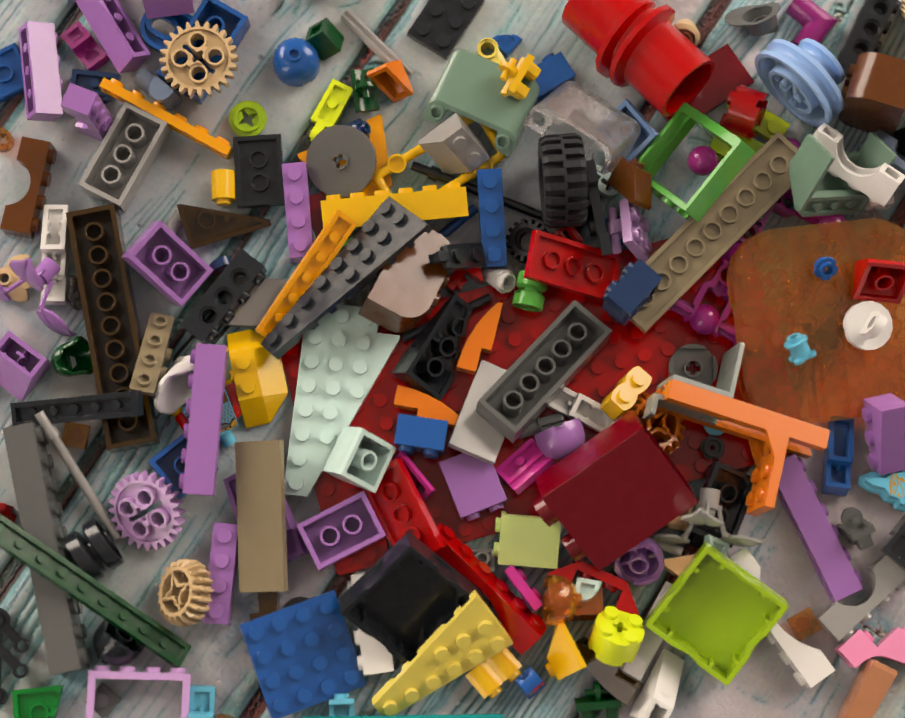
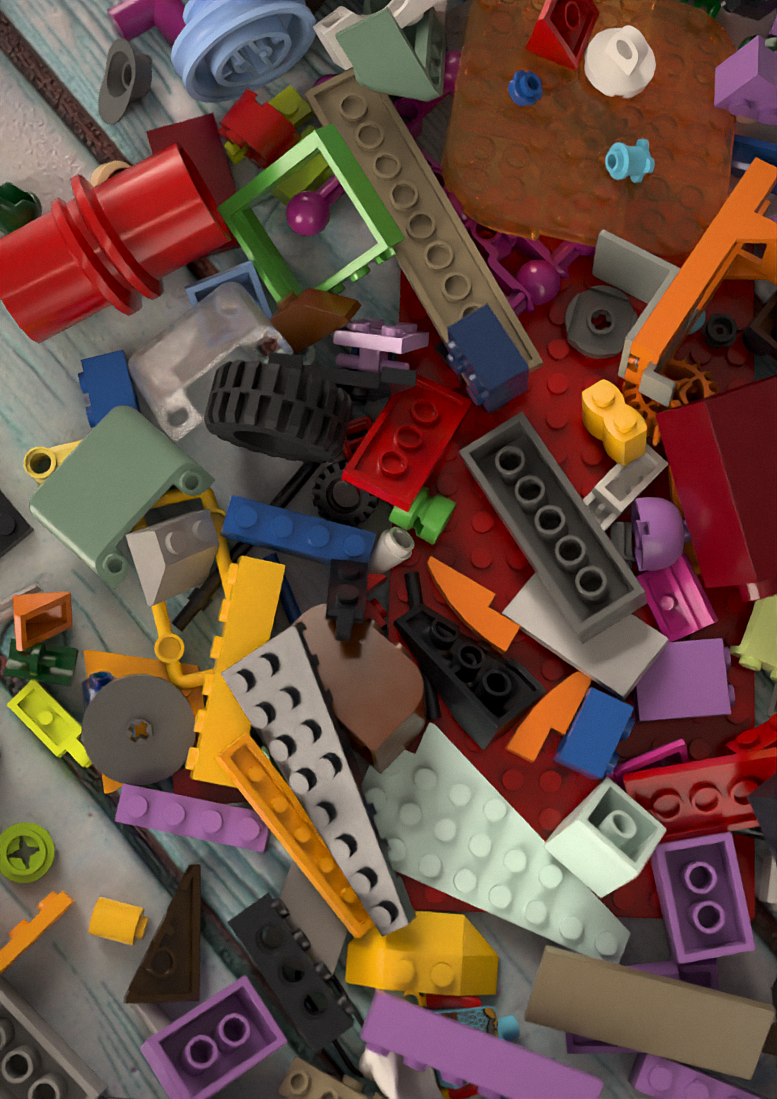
camera: 70 degrees left, 0 degrees up
dark blue tile [209,256,232,276] -> none
black plate [233,134,285,209] -> none
blue tile [492,34,523,58] -> none
yellow hips [498,53,541,100] -> none

